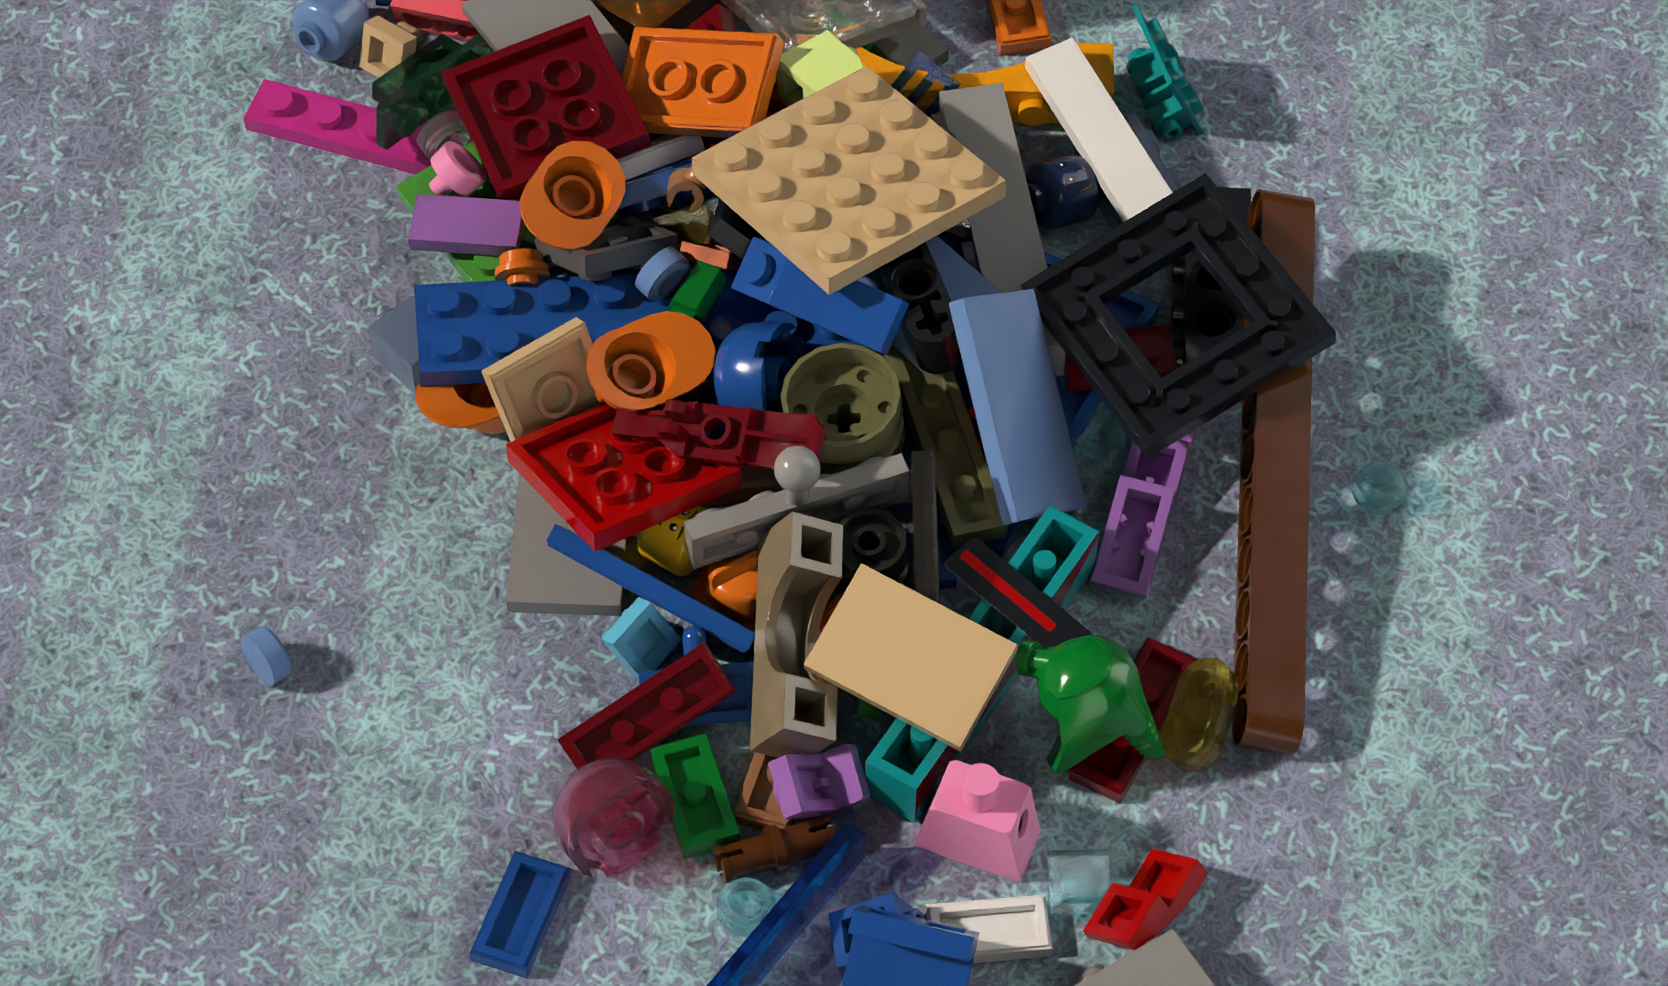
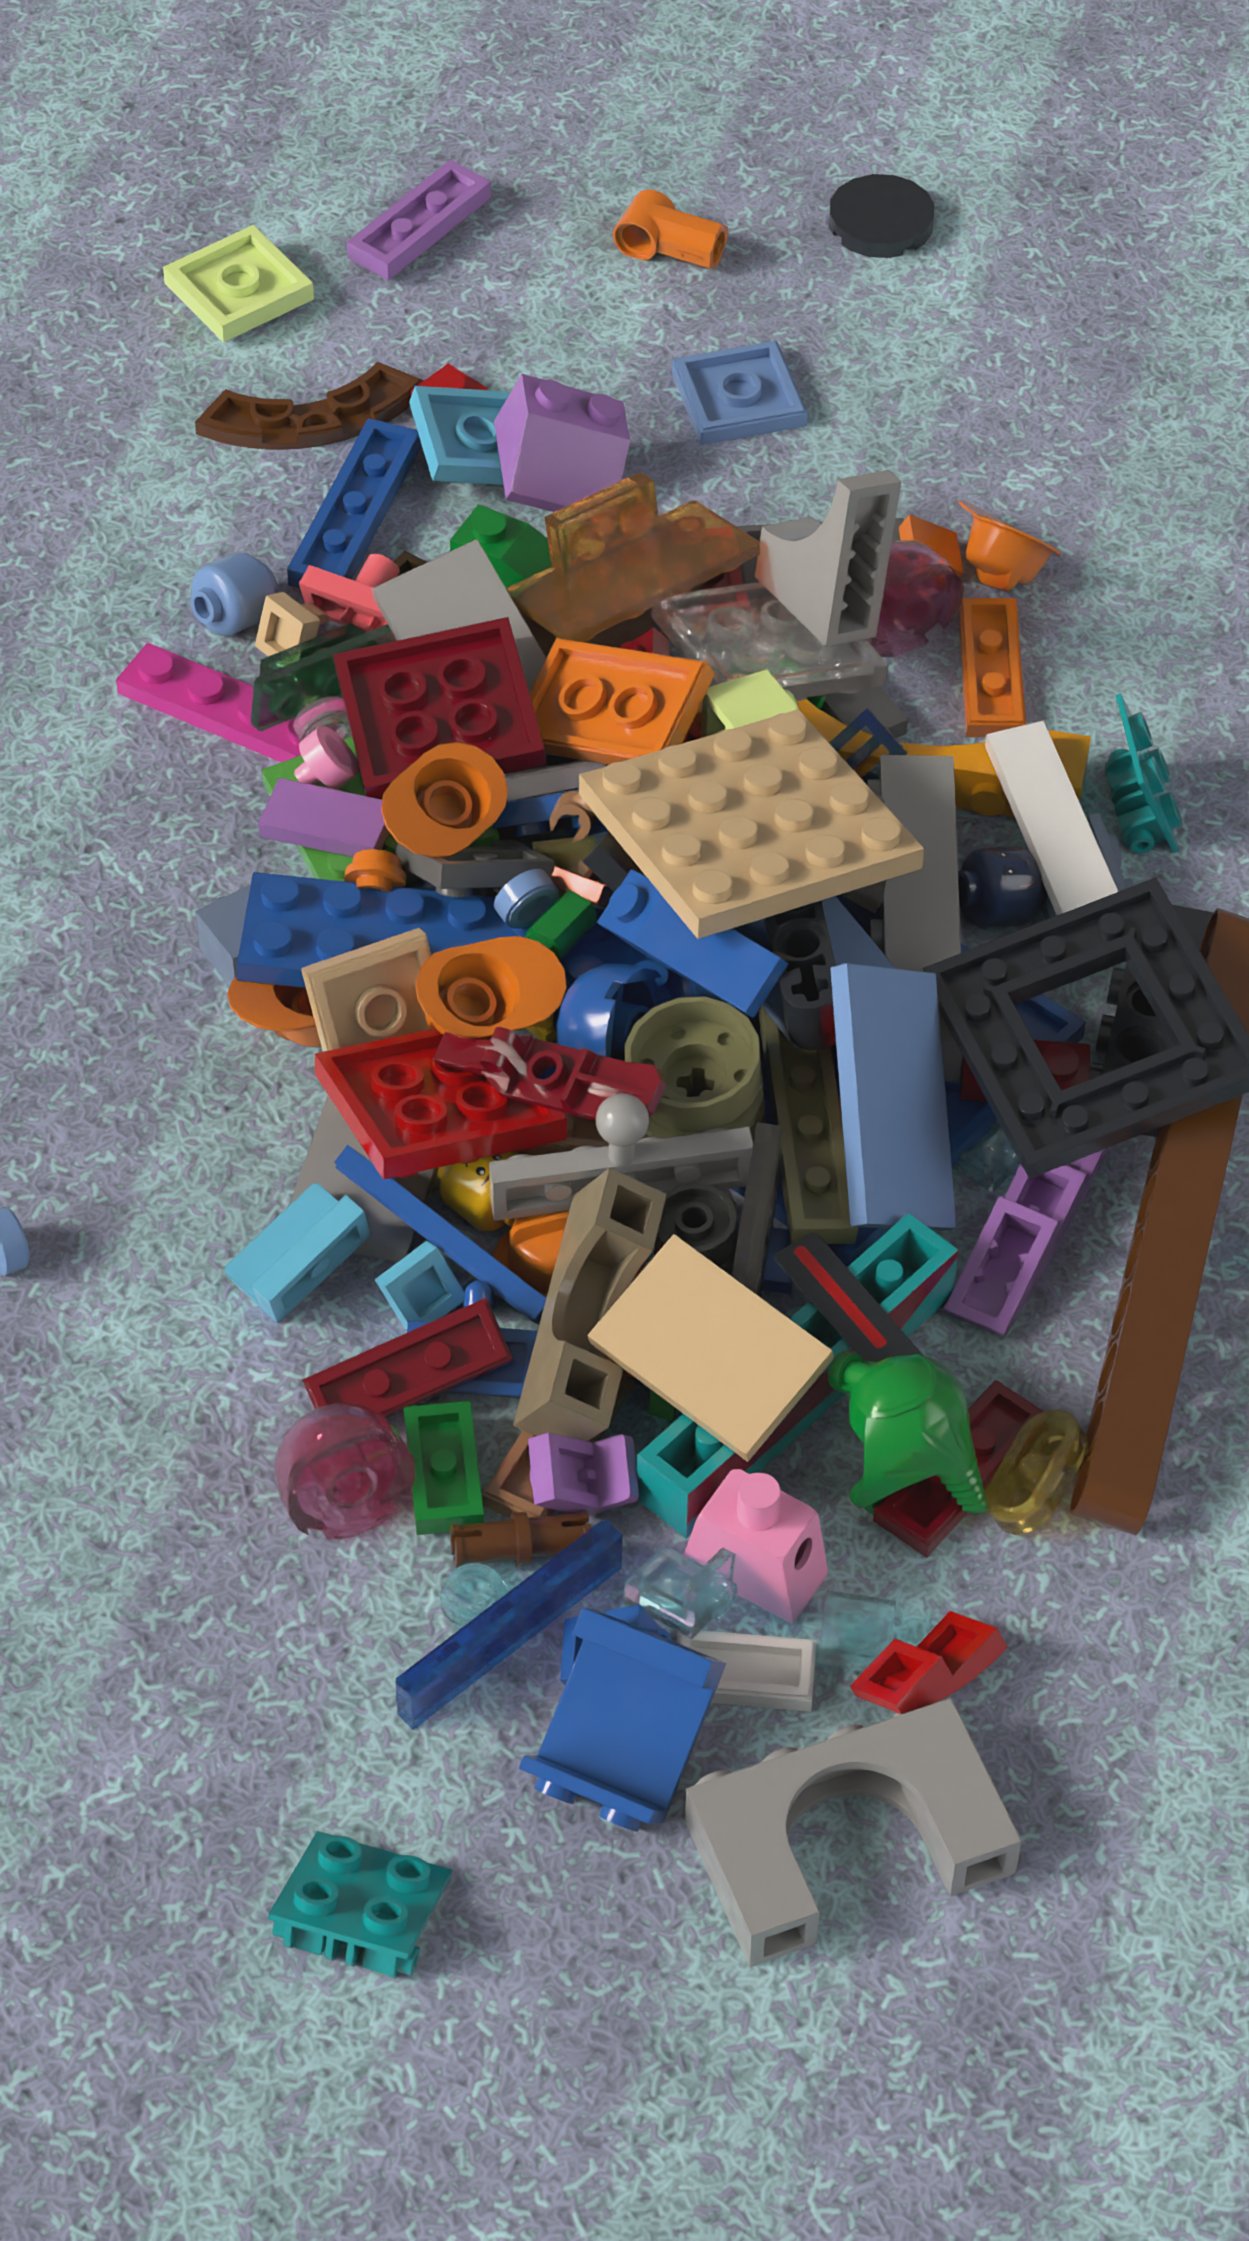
camera: 10 degrees right, 5 degrees down
blue tile [470,851,571,979] -> none
none -> medium azure panel [225,1183,371,1323]
none -> clear light blue bracket [623,1545,737,1639]

